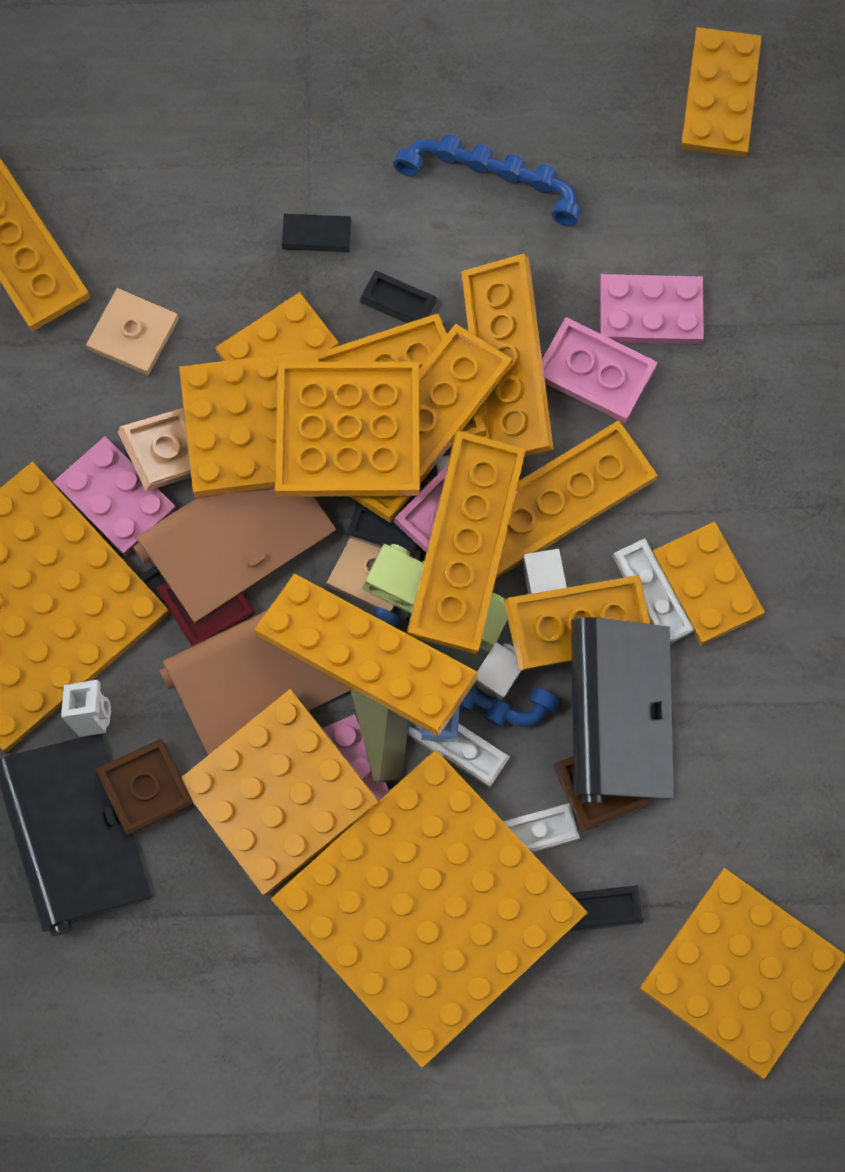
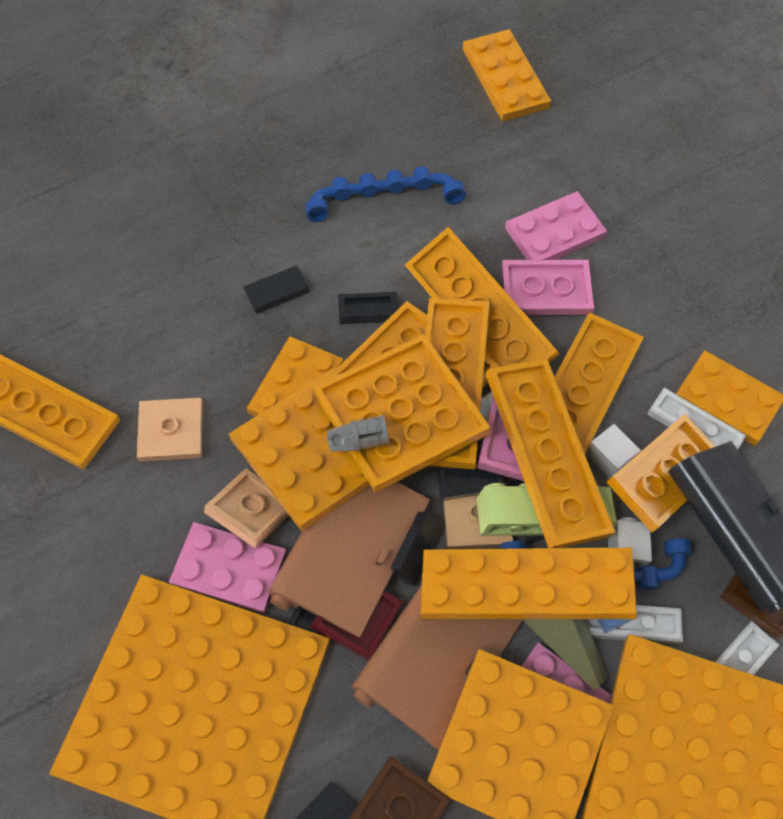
camera: 30 degrees left, 10 degrees down
white brick [61,680,111,737] -> none
none -> light grey hinge [327,415,389,452]
none -> black tile [390,511,442,586]

